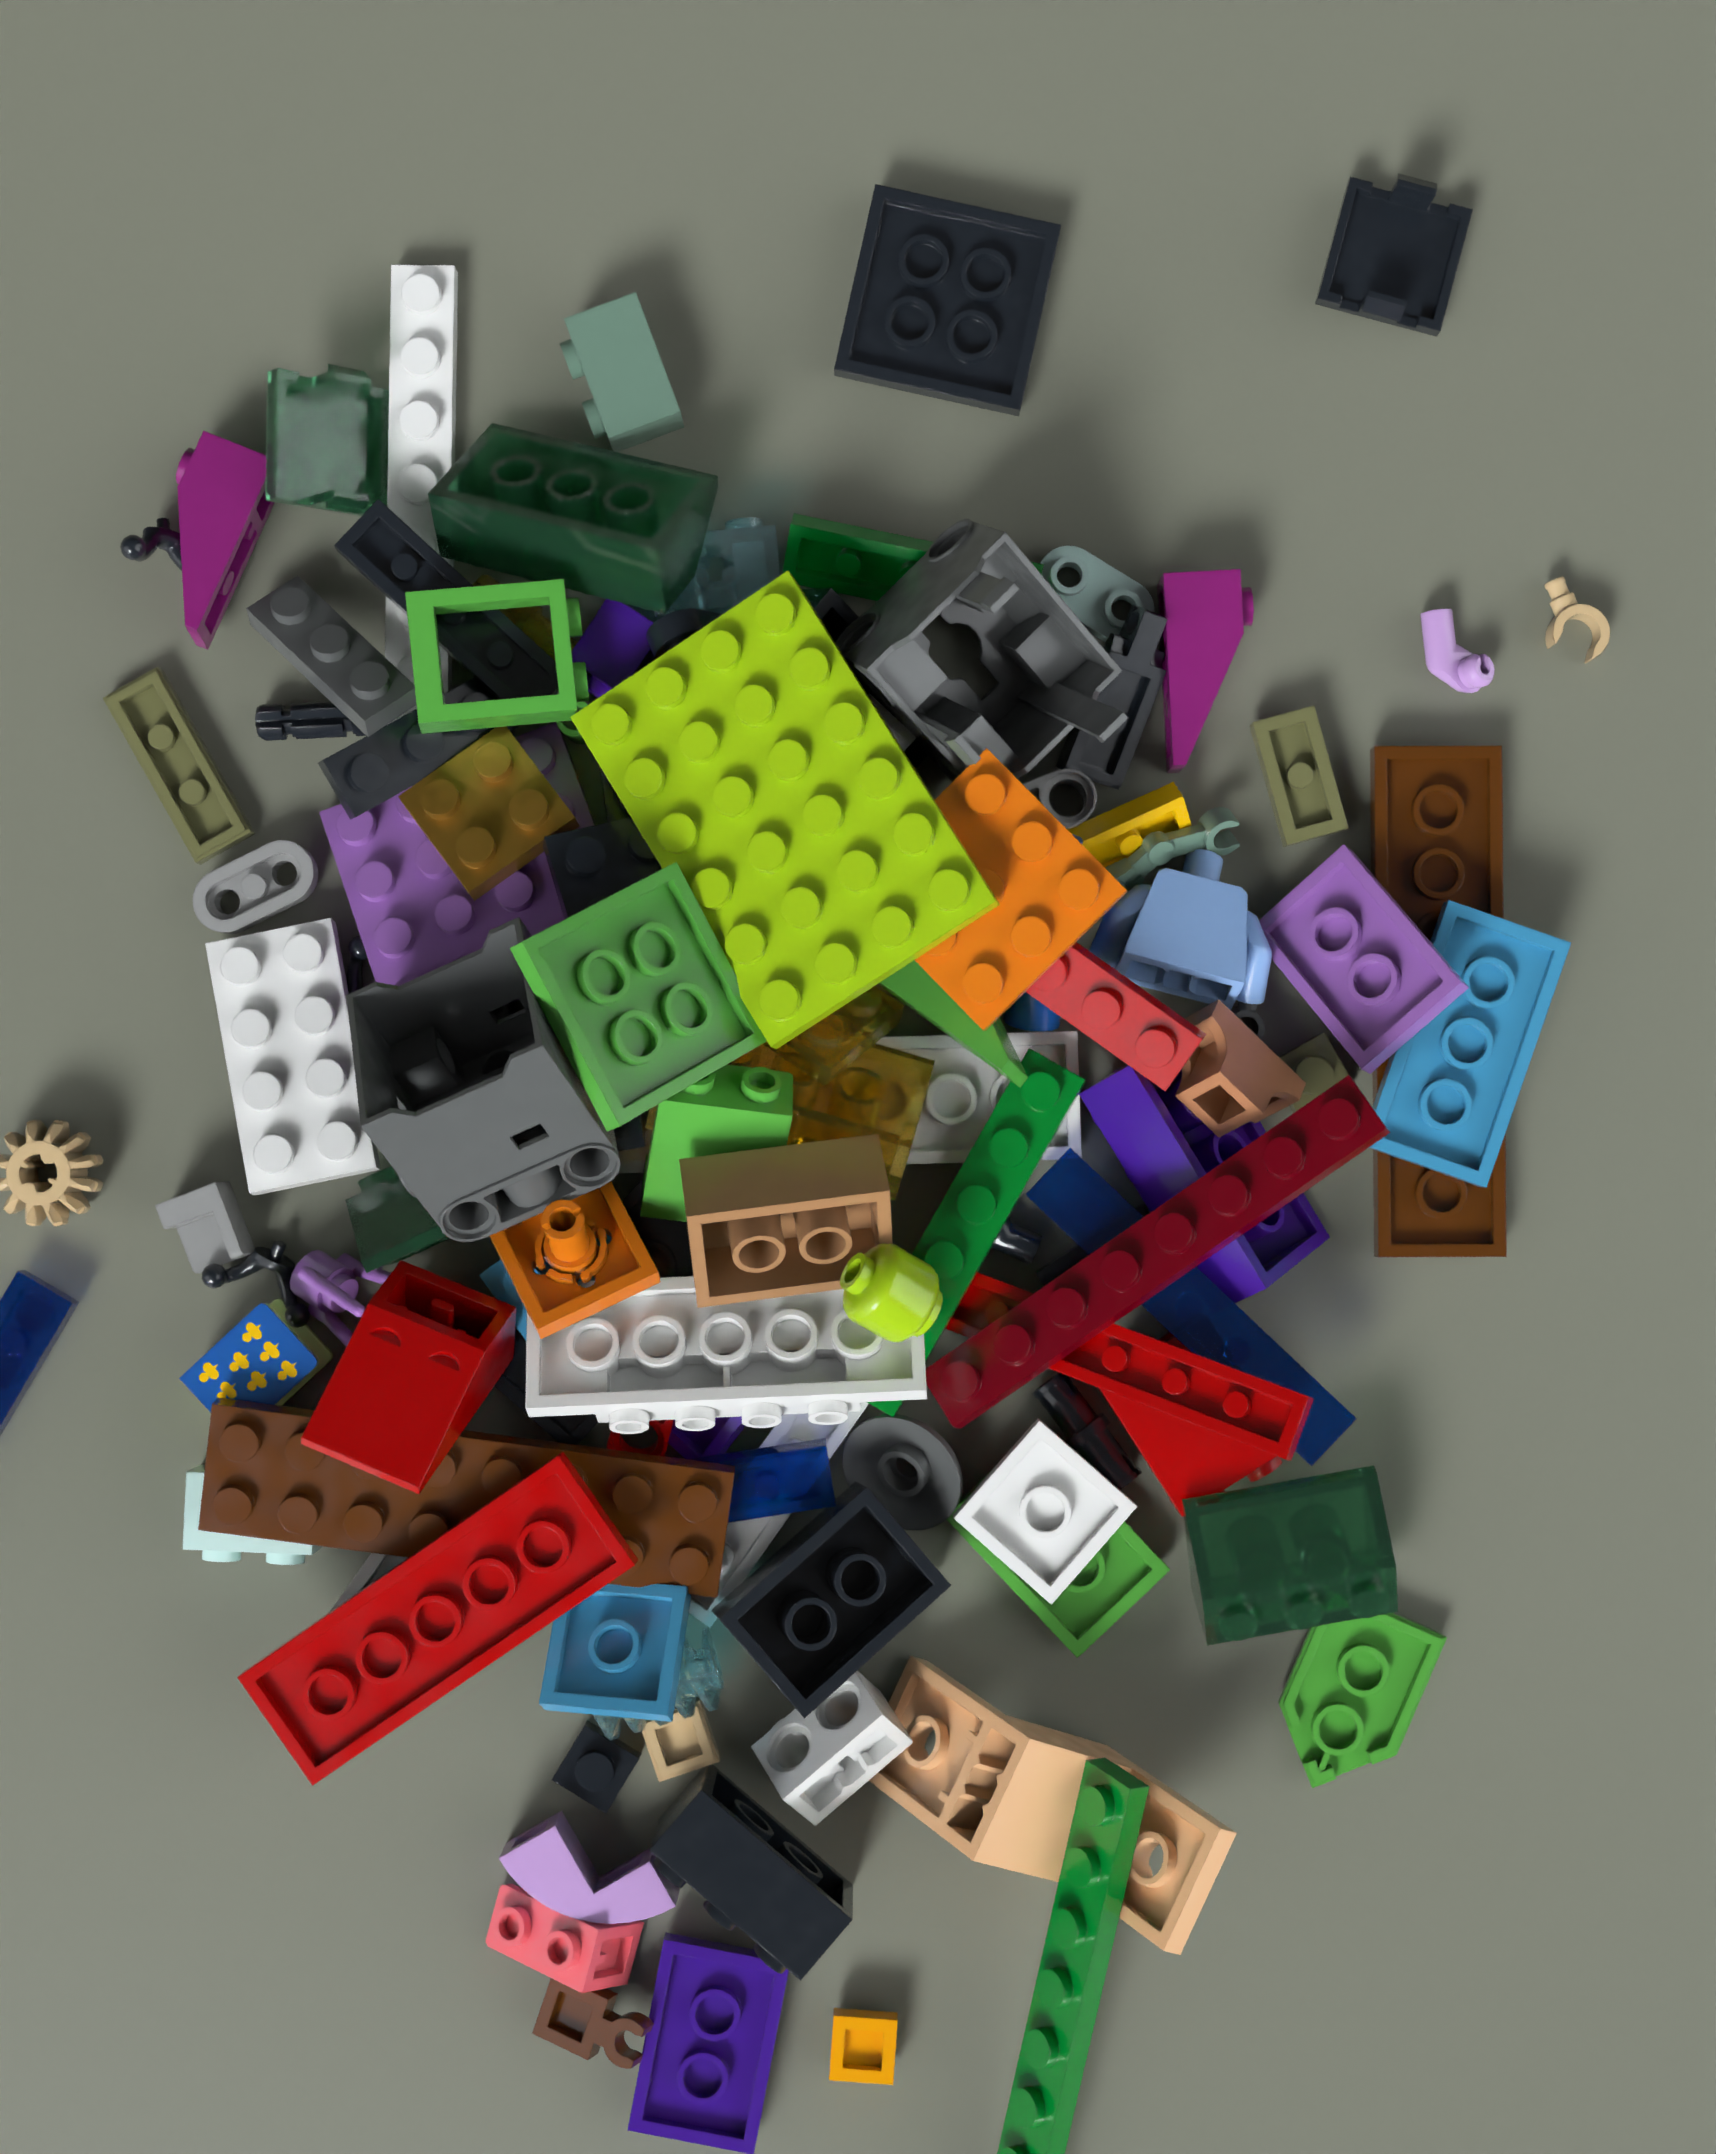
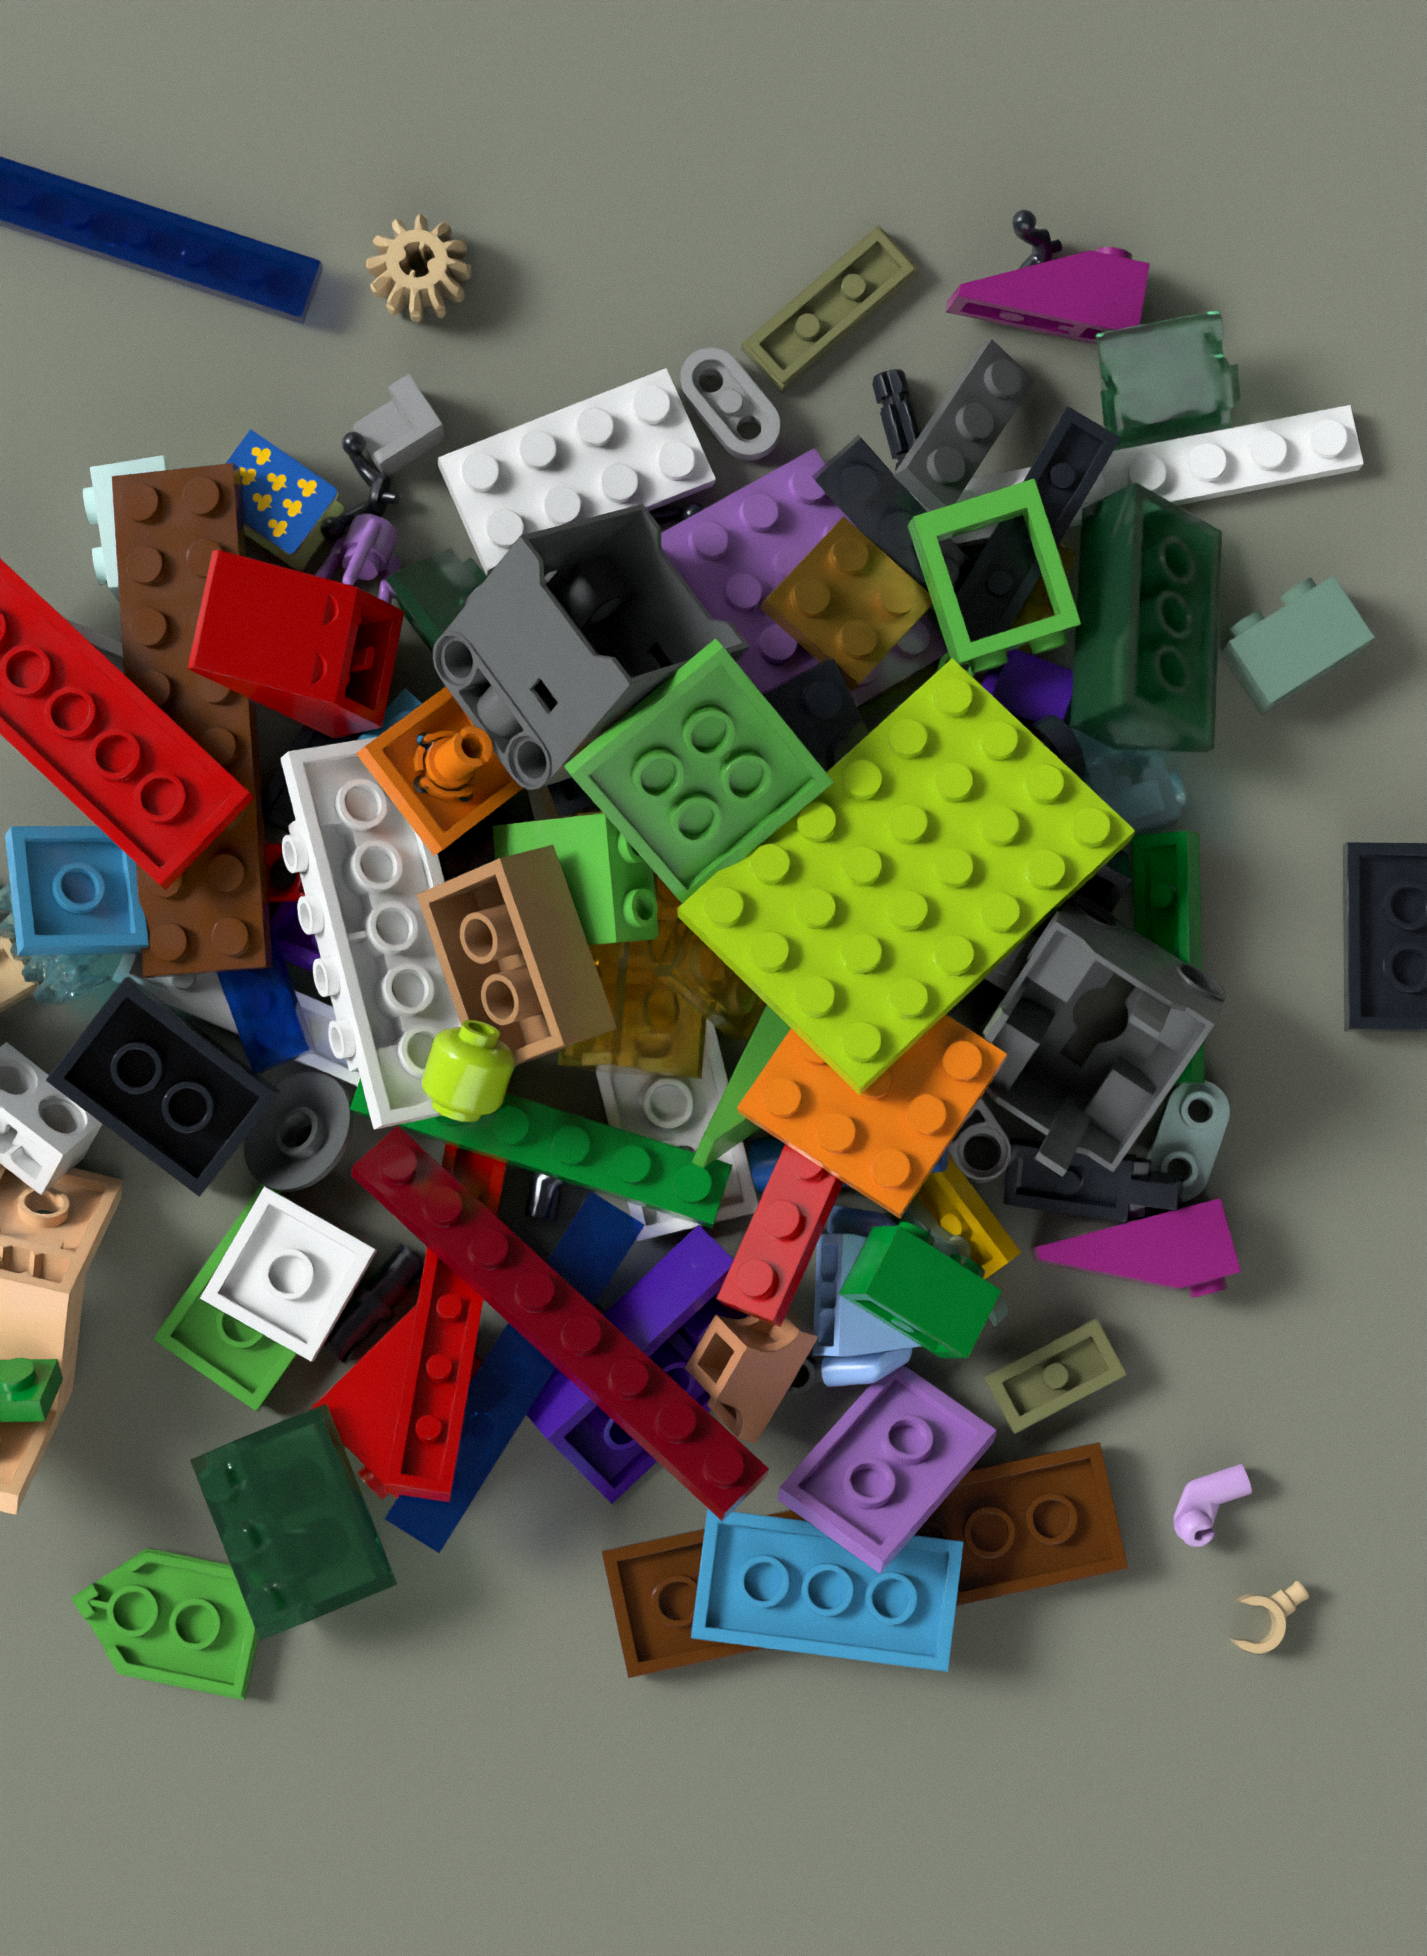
camera: 70 degrees right, 5 degrees down
olive plate [1279,1032,1349,1113] -> none
none -> green brick [838,1222,1002,1358]

